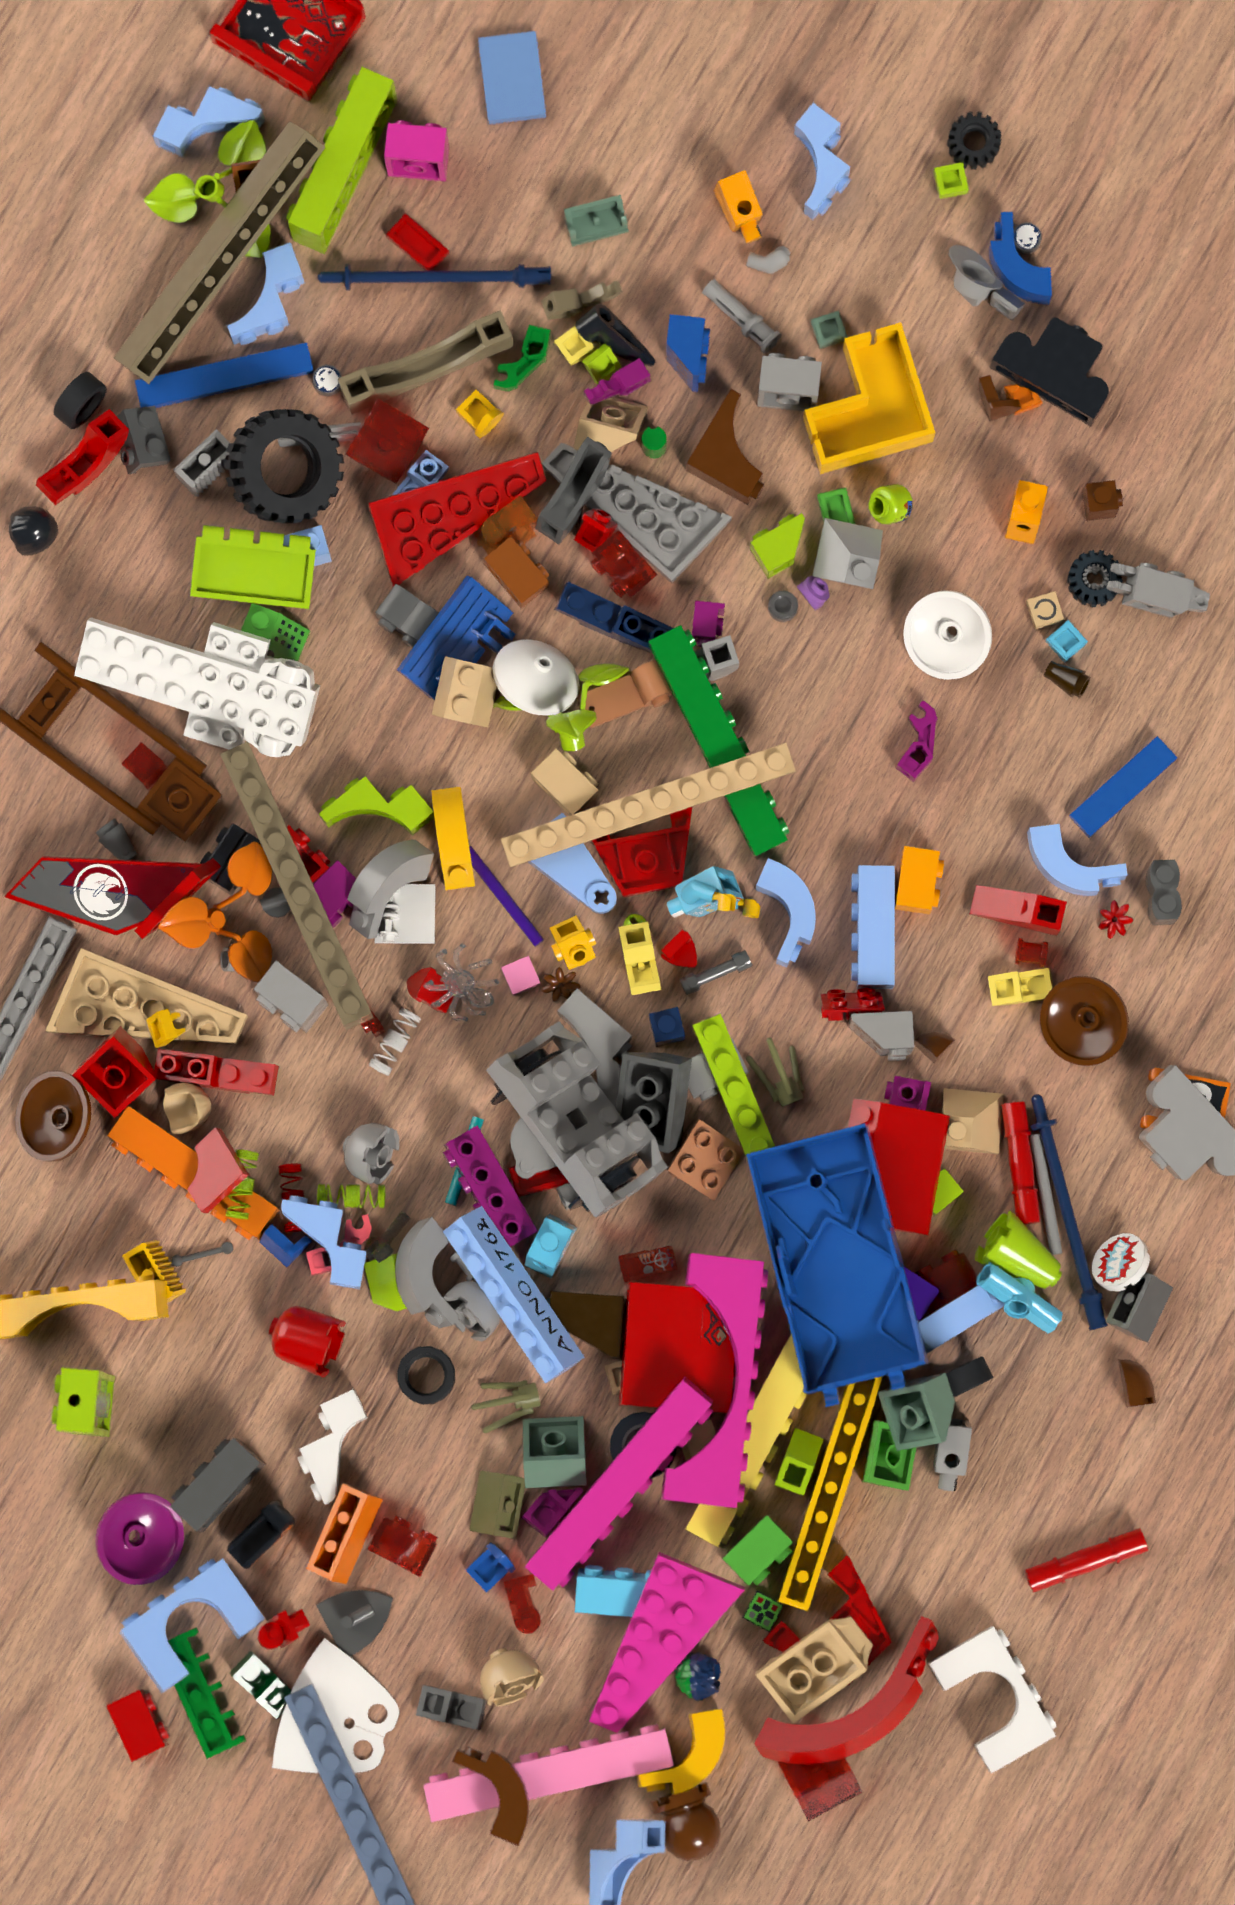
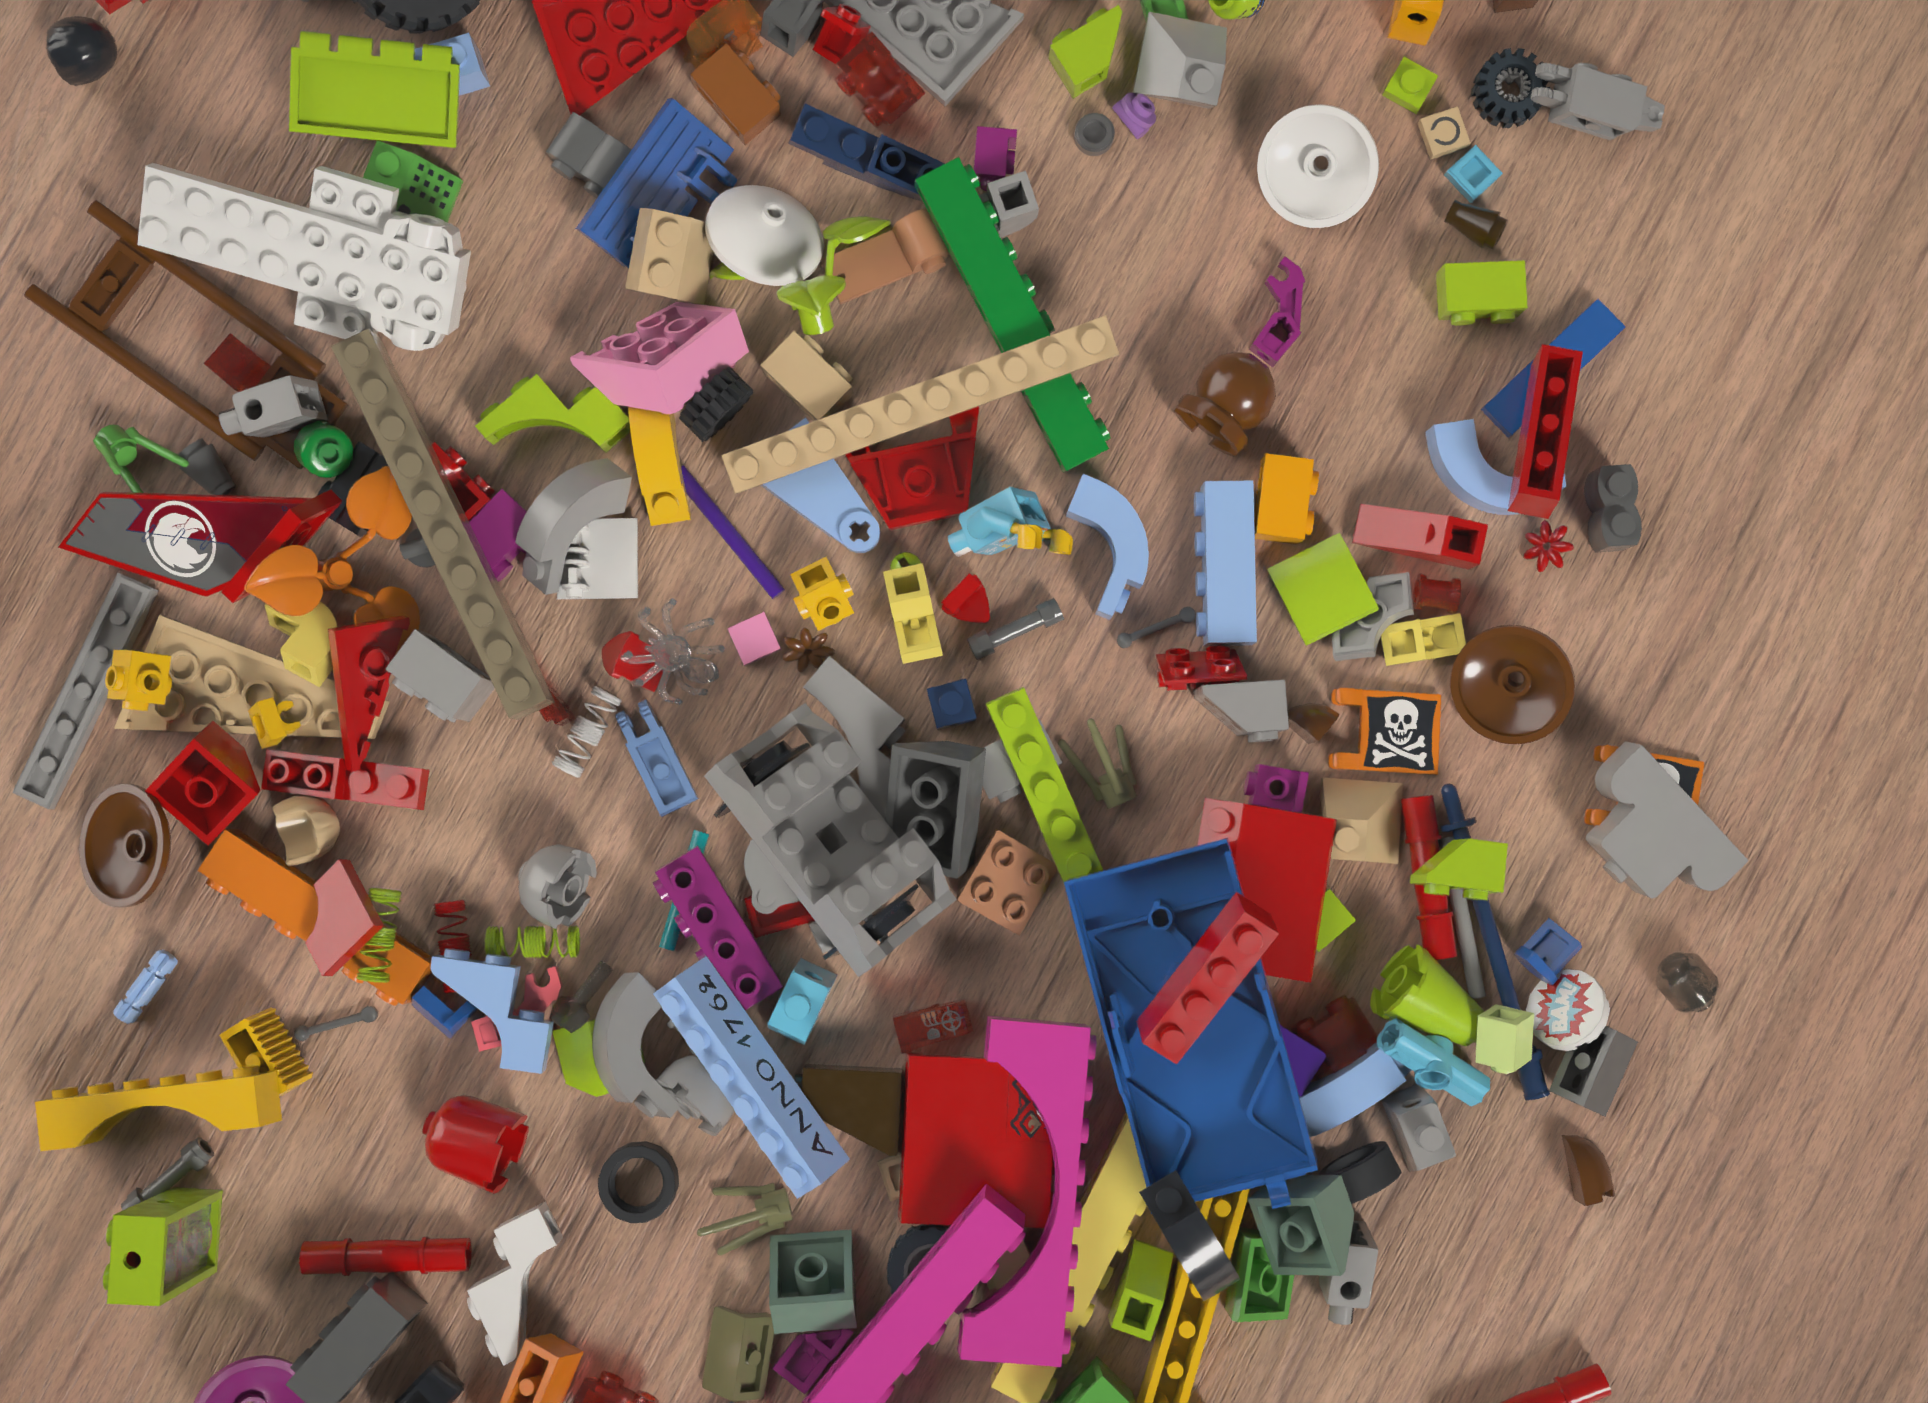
camera: 10 degrees left, 5 degrees up
none -> bright green plant [93,424,189,493]
none -> yellow brick [105,650,172,711]
none -> light blue axle [113,950,178,1024]
none -> dark grey bar [121,1137,214,1210]
none -> light grey torso [219,375,328,438]
none -> light yellow brick [265,602,337,687]
none -> green head [294,421,353,478]
none -> red piece [299,1236,472,1276]
none -> red wing [328,616,410,772]
none -> bright pink wedge [570,302,749,414]
none -> medium blue hinge [615,699,699,817]
none -> black tyre [679,367,754,442]
none -> dark grey hinge [1117,607,1196,648]
none -> red brick [1137,892,1279,1065]
none -> black arch [1139,1170,1241,1302]
none -> reddish brown tile [1174,352,1276,457]
none -> lime slope [1267,532,1379,646]
none -> flag [1328,687,1441,775]
none -> light grey tile [1332,572,1414,661]
none -> light grey torso [1381,1084,1456,1172]
none -> lime plate [1382,57,1439,114]
none -> lime slope [1410,838,1508,900]
none -> lime brick [1436,260,1528,326]
none -> yellowish green brick [1475,1004,1534,1074]
none -> red brick [1508,344,1583,519]
none -> blue tile [1514,918,1582,985]
none -> clear smoke head [1656,952,1719,1013]

